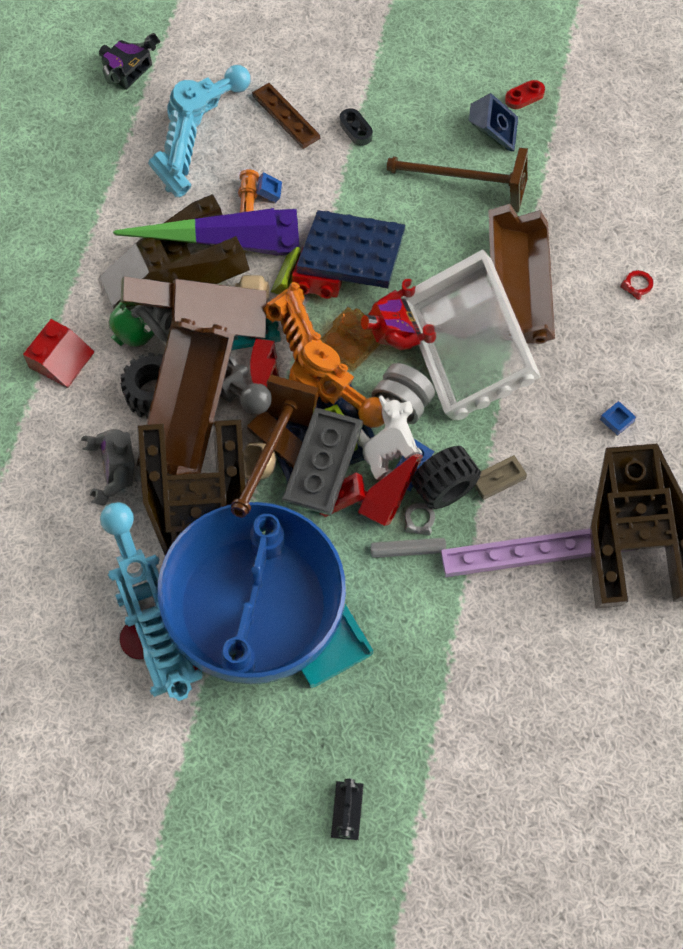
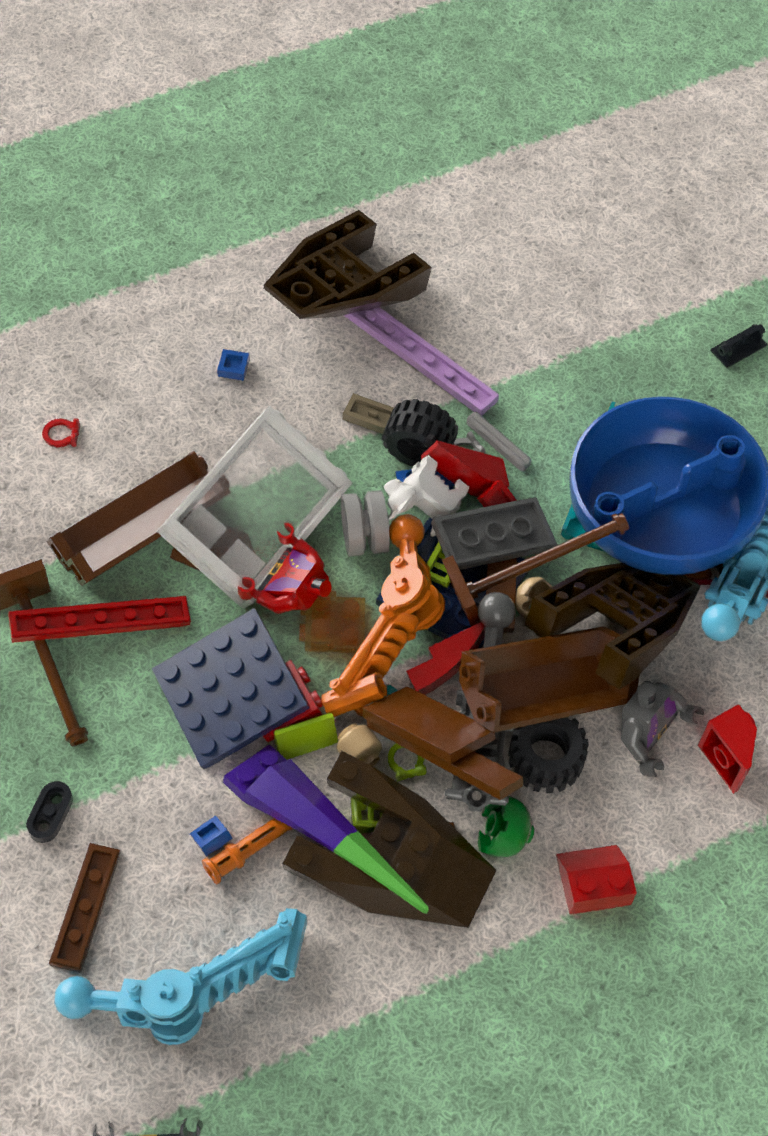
camera: 135 degrees left, 5 degrees down
none -> red tile [8,596,191,643]
none -> red slope [698,704,757,794]

